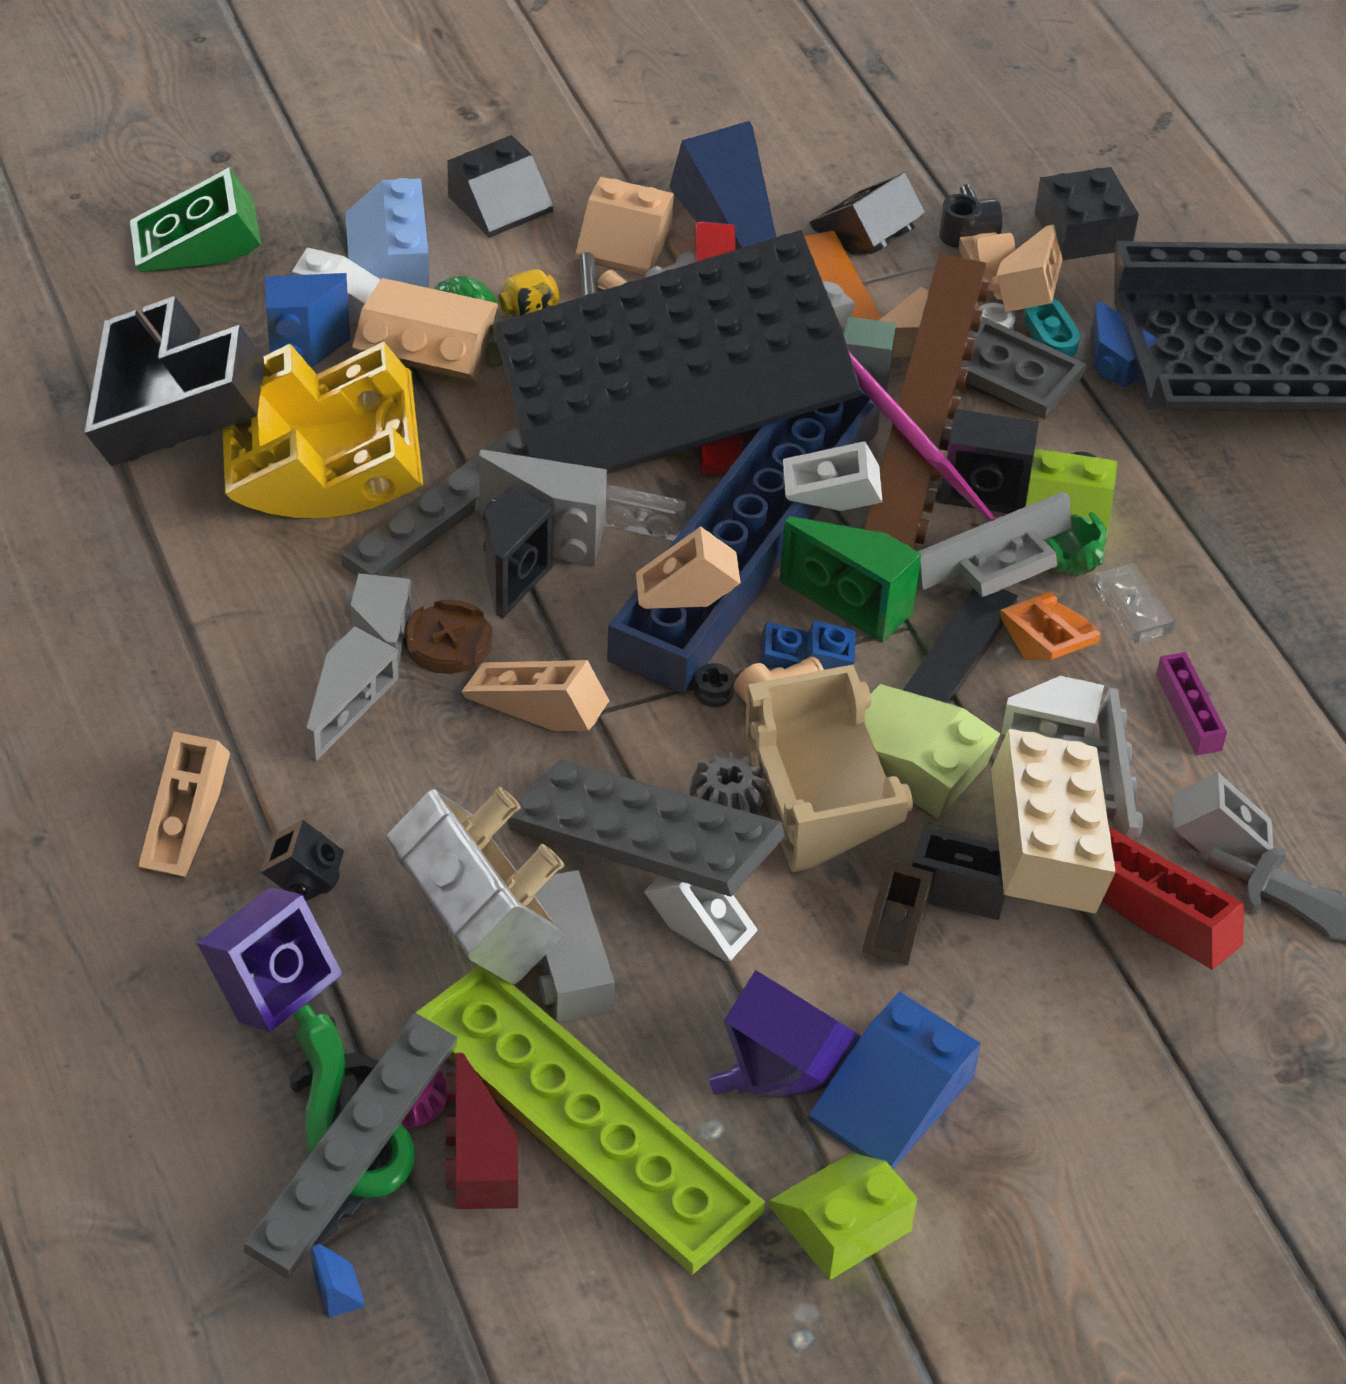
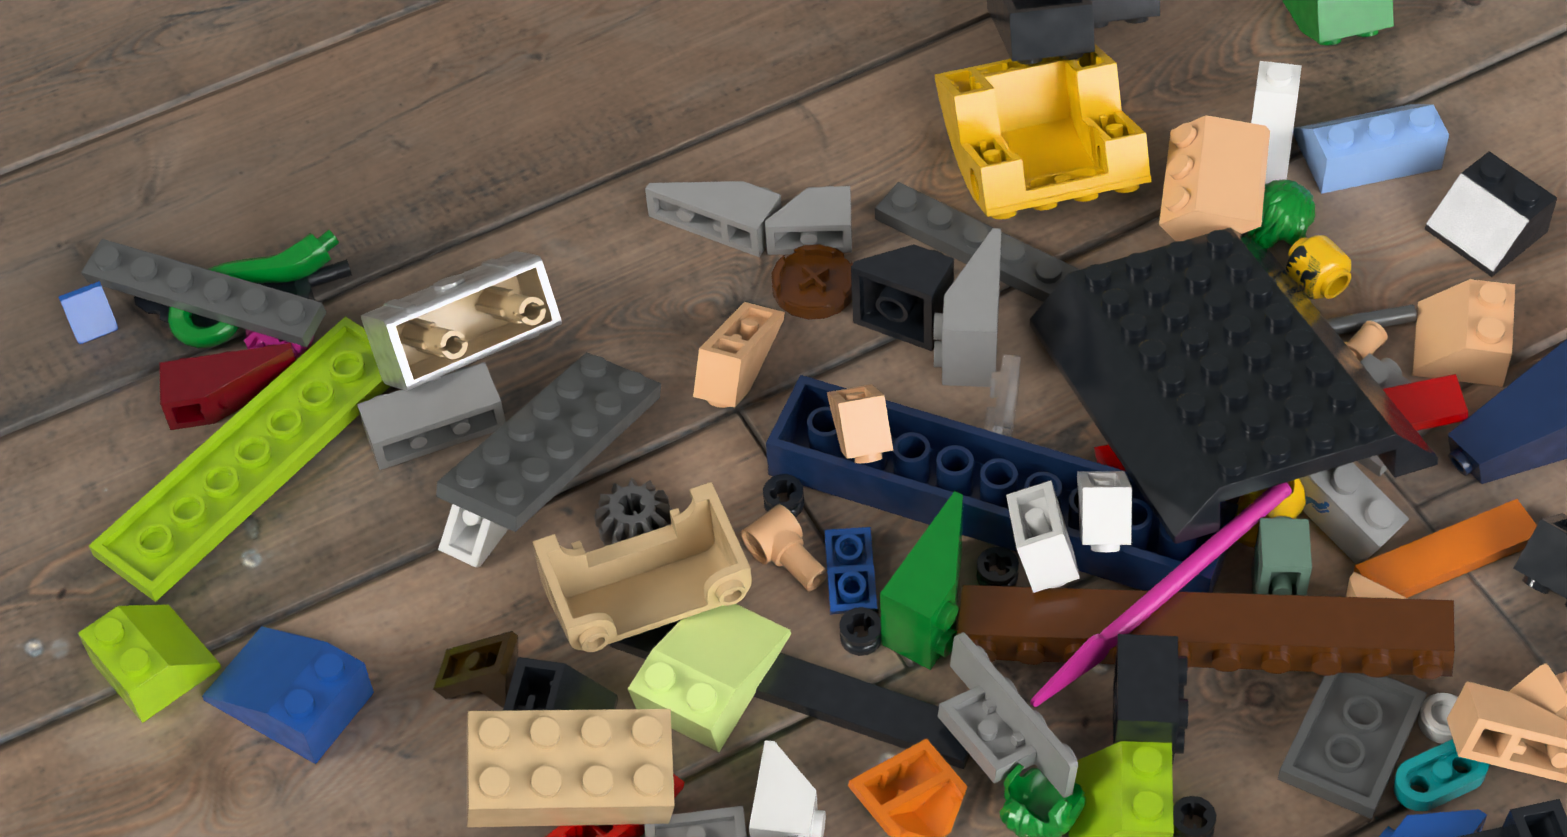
camera: 90 degrees right, 5 degrees up
light nougat slope [138,731,230,877] -> none
dark purple piece [197,887,343,1032] -> none
black brick [260,820,344,901] -> none
blue slope [265,273,350,368] -> none
dark purple piece [710,970,861,1097] -> none
none -> black bush [839,607,882,656]
none -> white slope [1077,471,1132,552]

